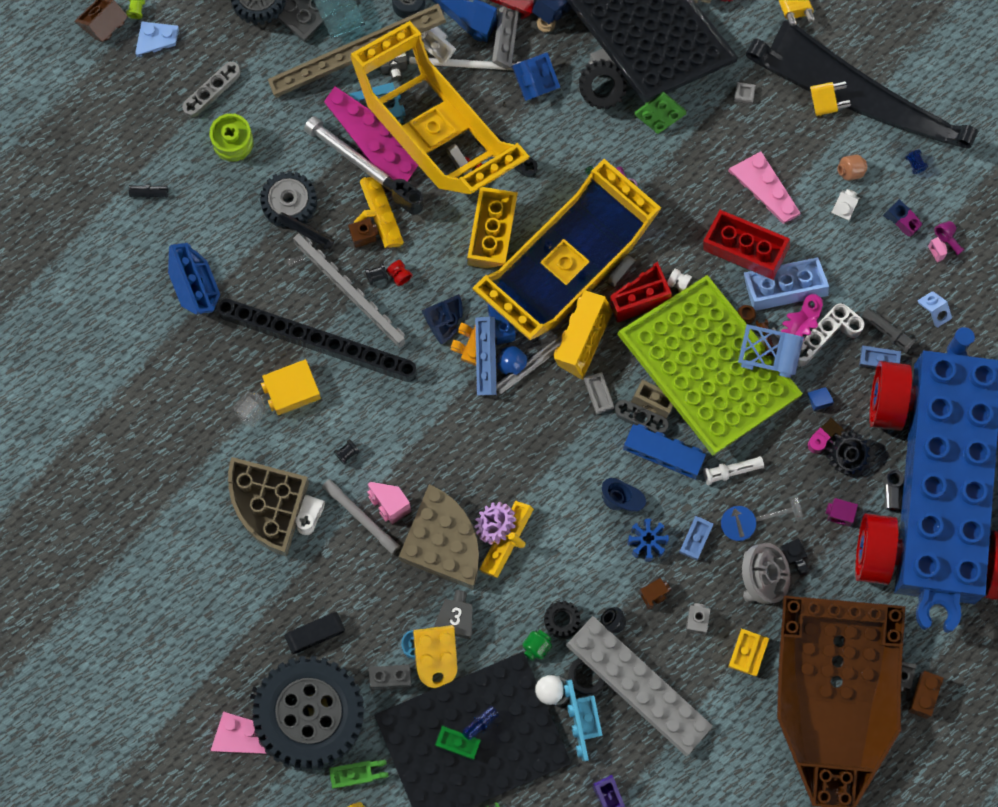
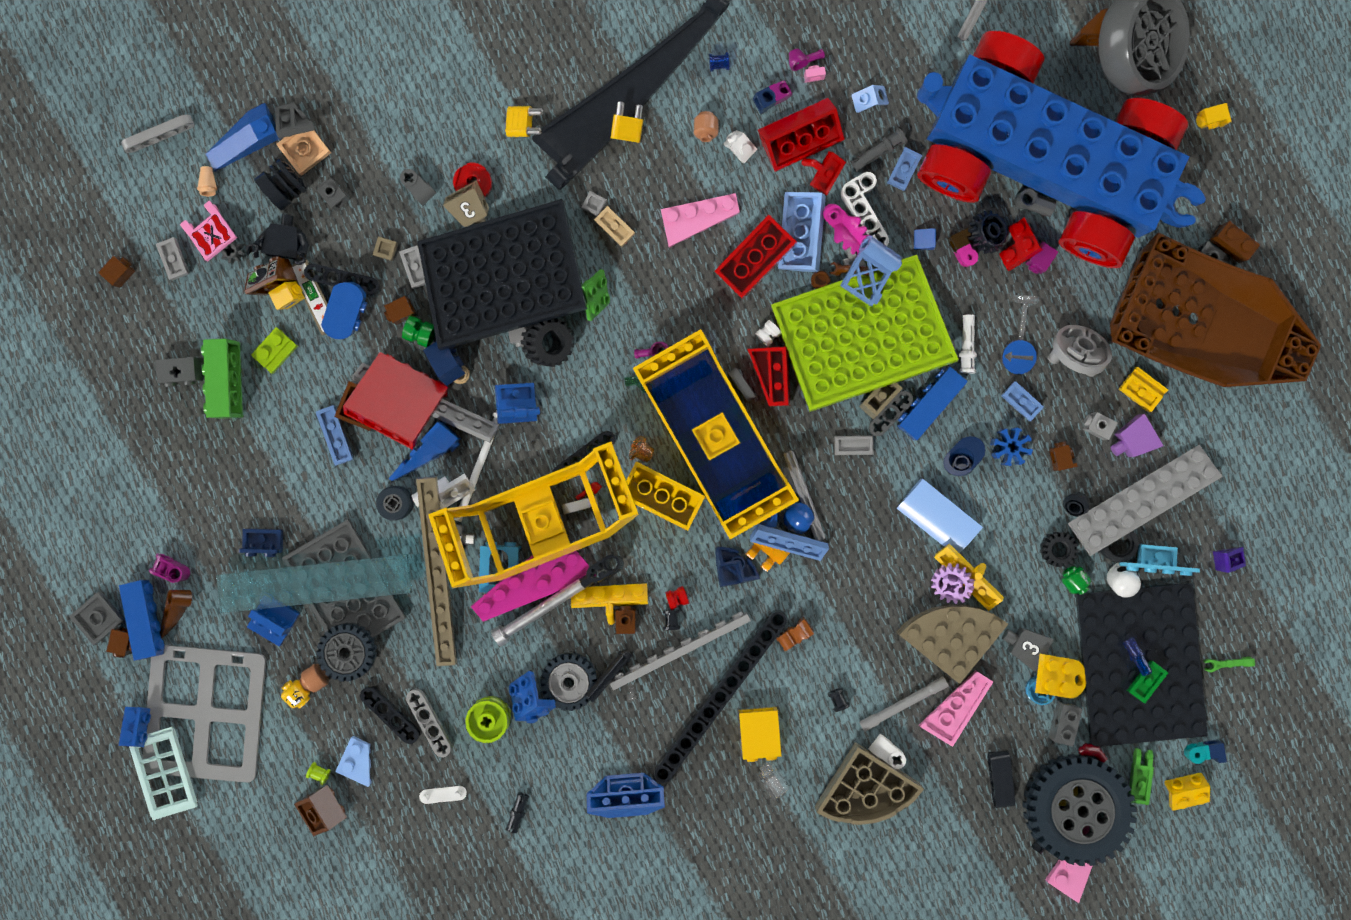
camera: 65 degrees left, 15 degrees up
bright pink slope [367,482,411,524] -> none
yellow slope [554,290,613,380] -> none
black plate [780,538,809,575] -> none
none -> black beam [360,686,420,744]
none -> white piece [419,786,467,804]
none -> blue bracket [509,671,556,723]
none -> tan plate [594,206,635,247]
none -> clear orange piece [629,435,654,462]
none -> red slope [758,98,844,172]
none -> dark orange leg [776,616,814,651]
none -> red plate [801,151,846,195]
none -> light blue slope [897,479,983,553]
none -> bright pink wing [919,670,993,747]
none -> red plate [999,217,1043,271]
none -> dark red arm [1078,743,1108,762]
none -> medium lavender torso [1110,414,1163,457]

